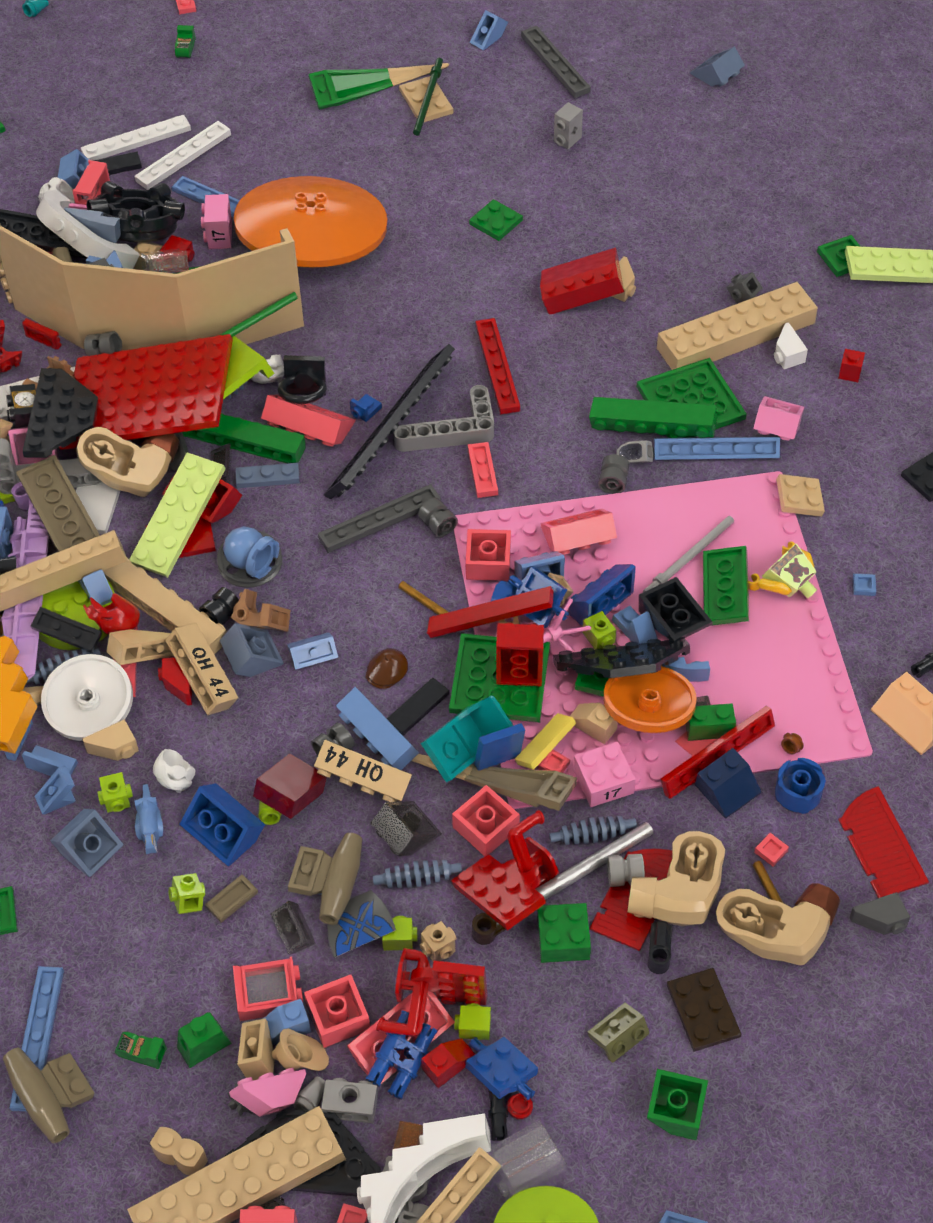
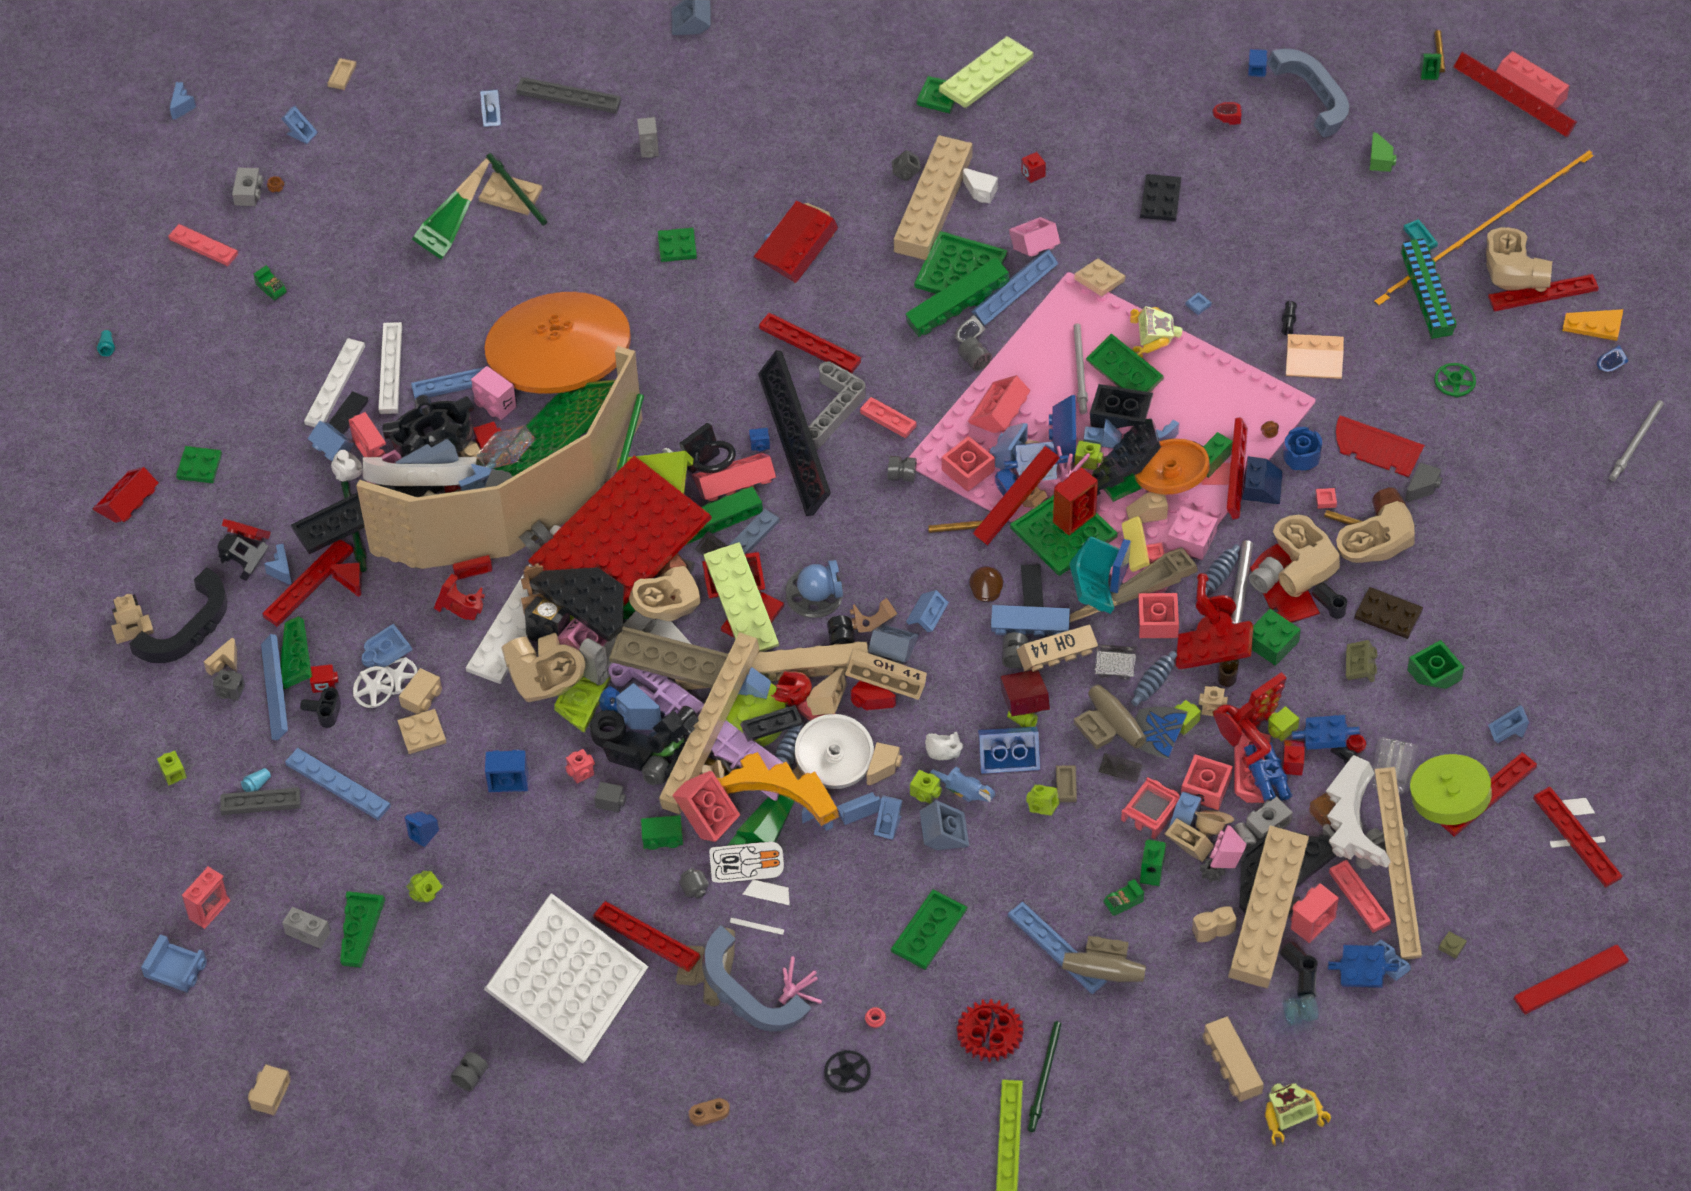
camera: 45 degrees left, 0 degrees up
dark grey plate [318,484,441,553] -> none

